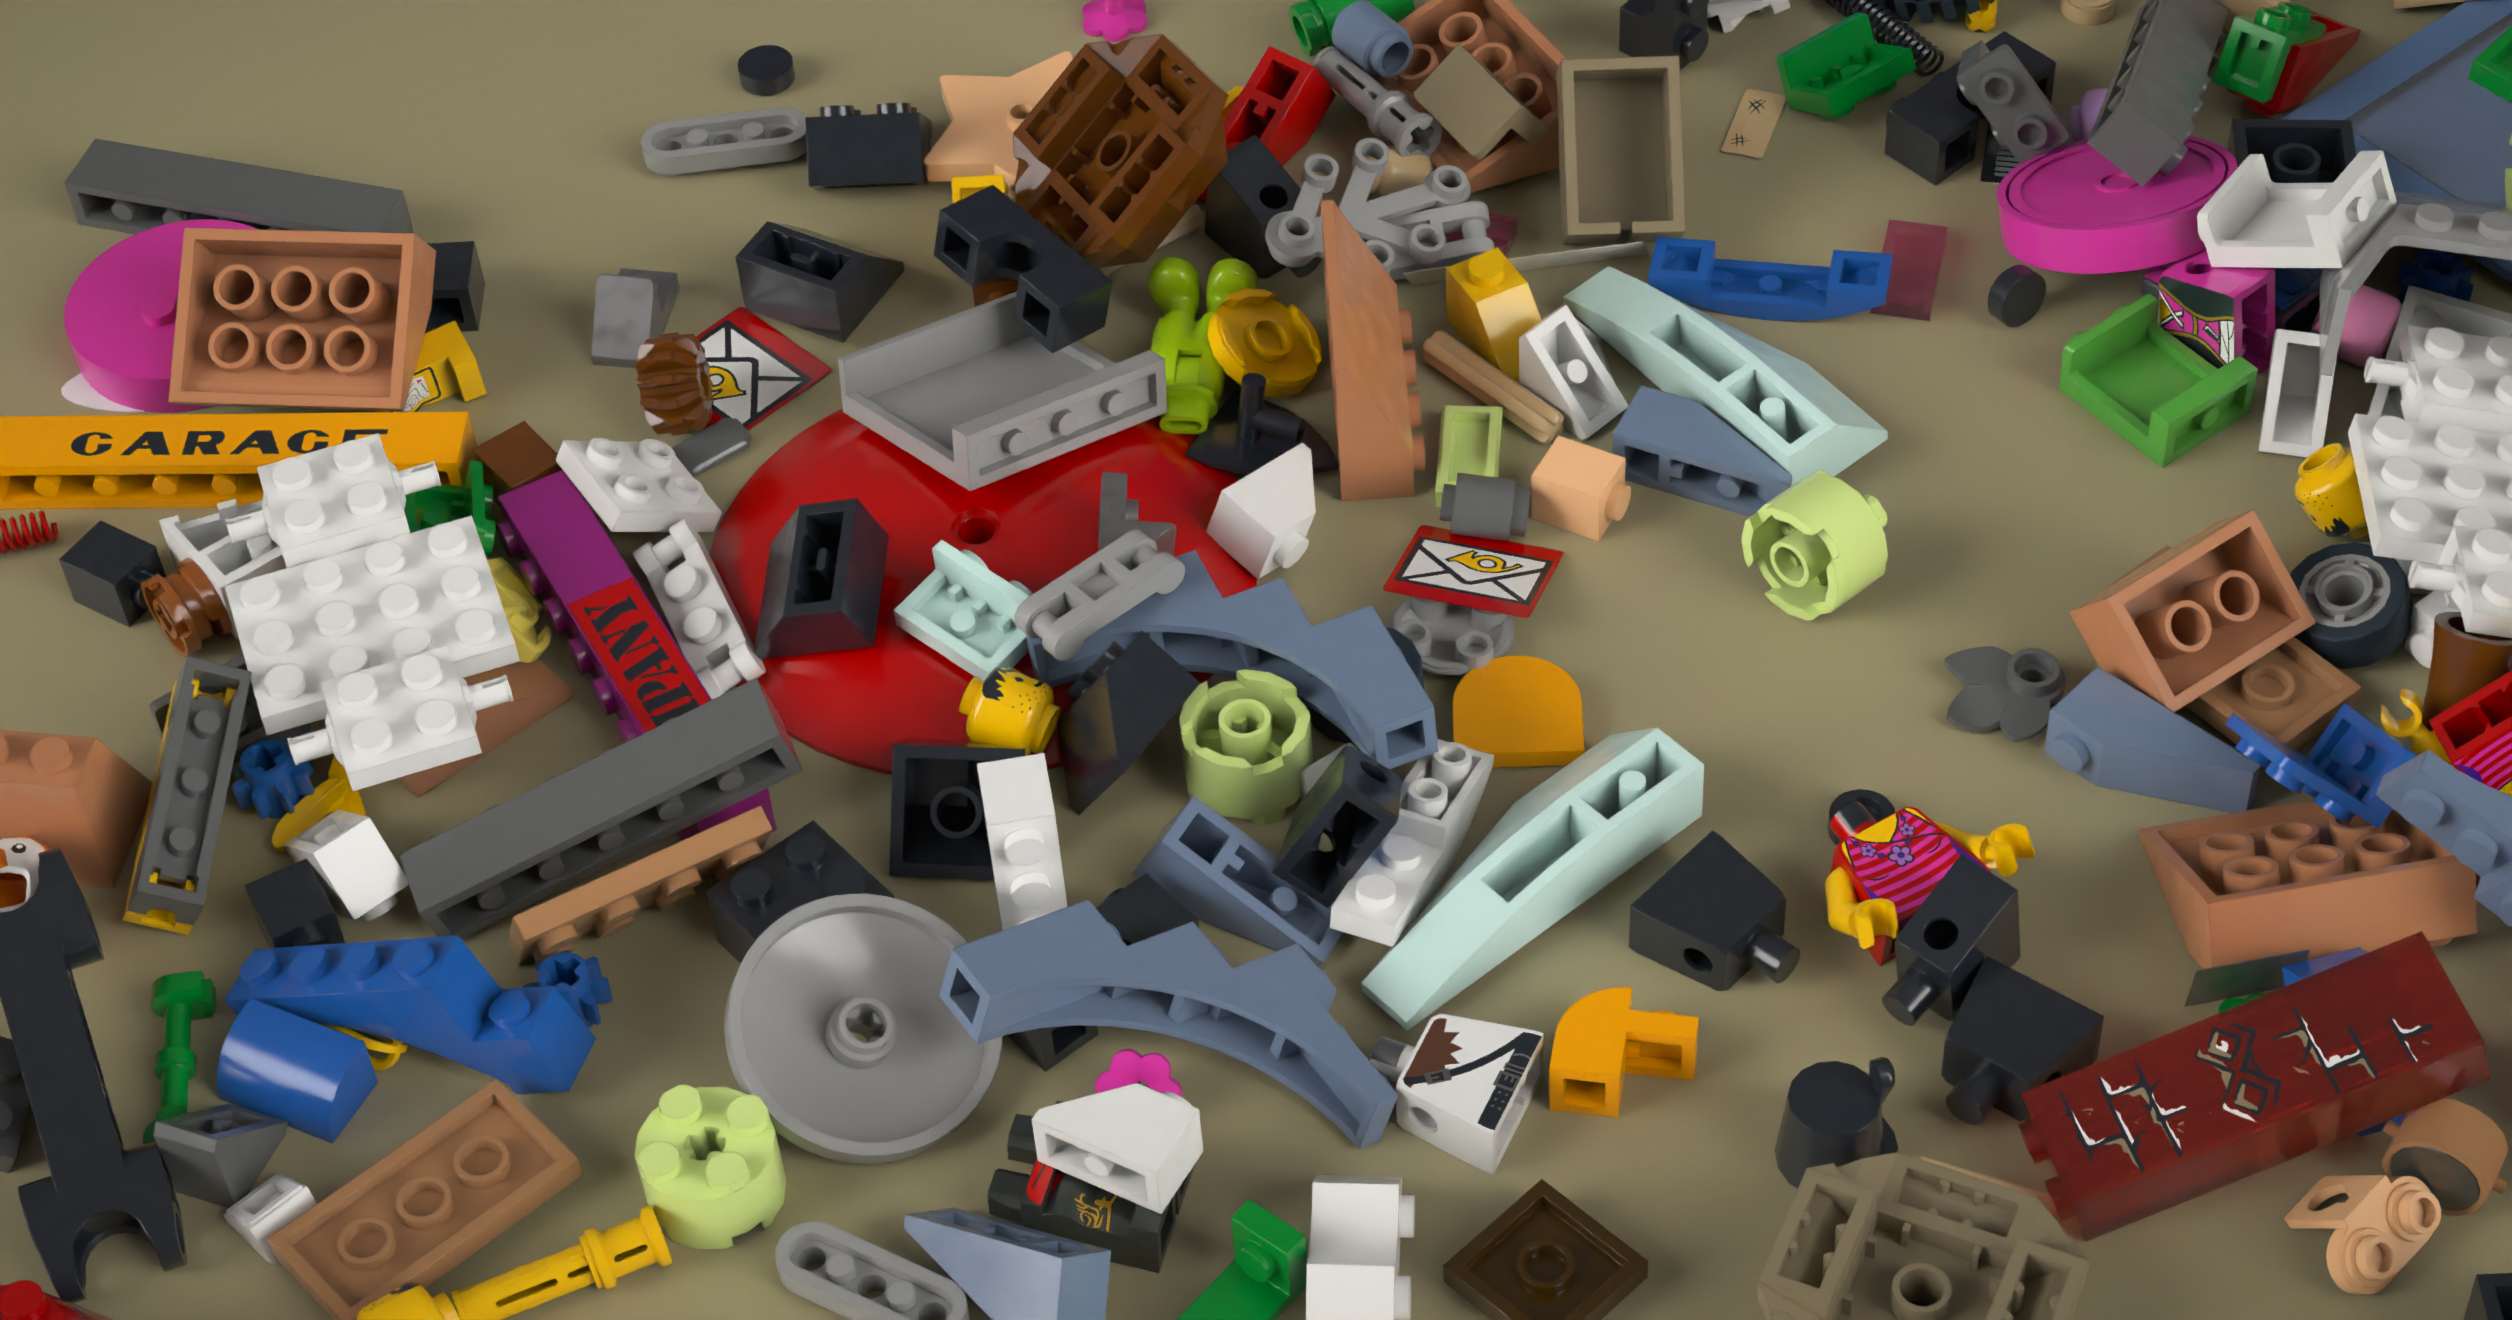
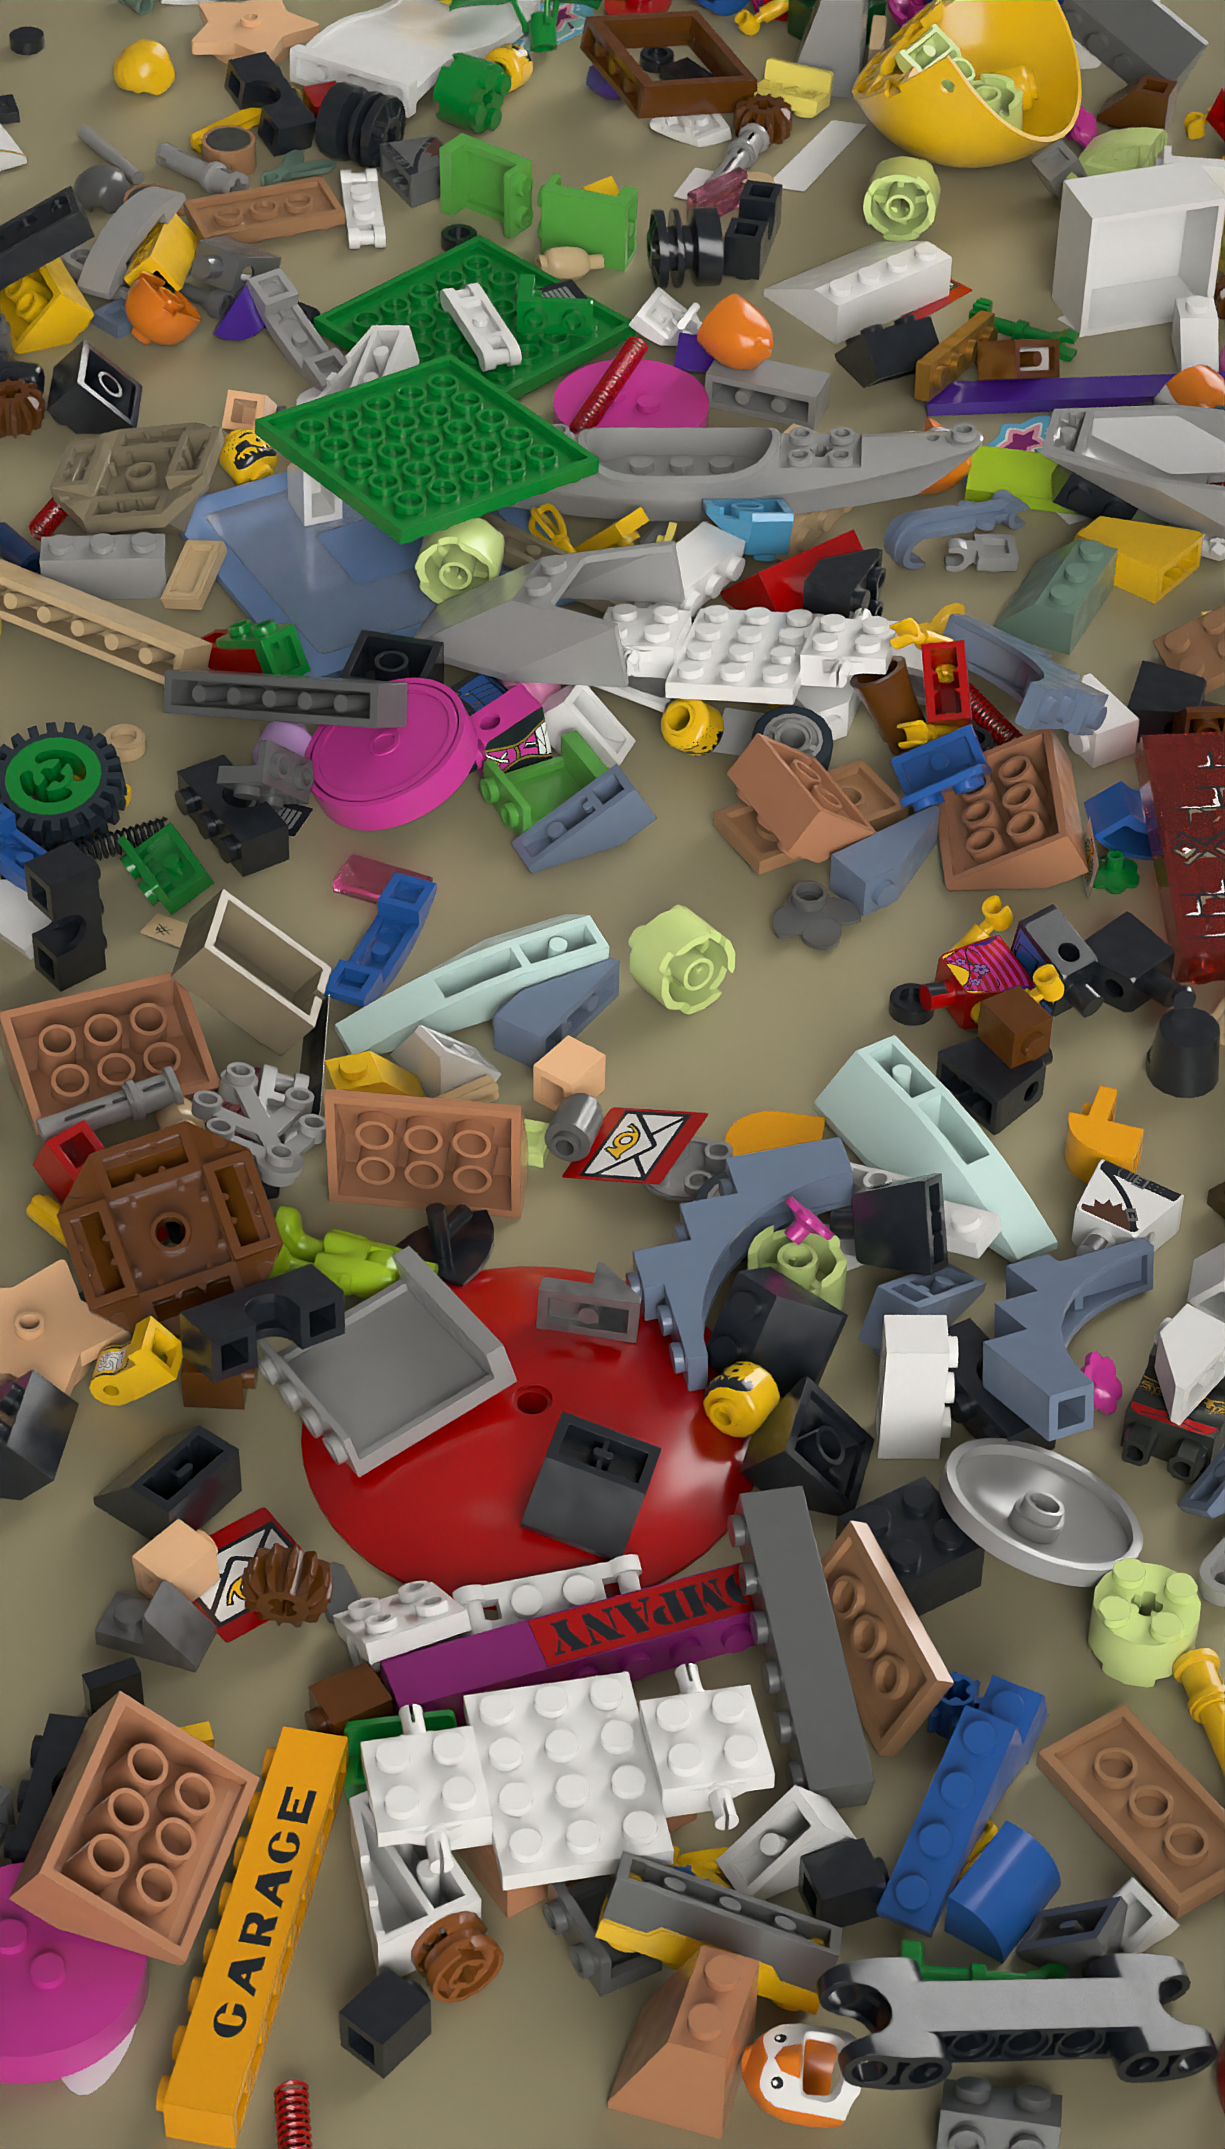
camera: 85 degrees left, 5 degrees down
light aqua bracket [893,540,1033,680] -> none
light grey plate [1014,529,1185,661] -> none
white slope [1206,443,1316,579] -> none
yellow tile [1207,288,1322,398] -> none
sand blue brick [1332,0,1413,78] -> none
dark tan panel [1414,43,1550,160] -> none
black tile [1987,264,2046,327] -> none
white panel [2197,150,2397,268] -> none
none -> black tile [82,1657,144,1718]
none -> light nougat brick [132,1518,220,1603]
none -> sand blue slope [510,763,657,873]
none -> dark pink plant [784,1196,834,1245]
none -> reddish brown brick [977,985,1053,1069]

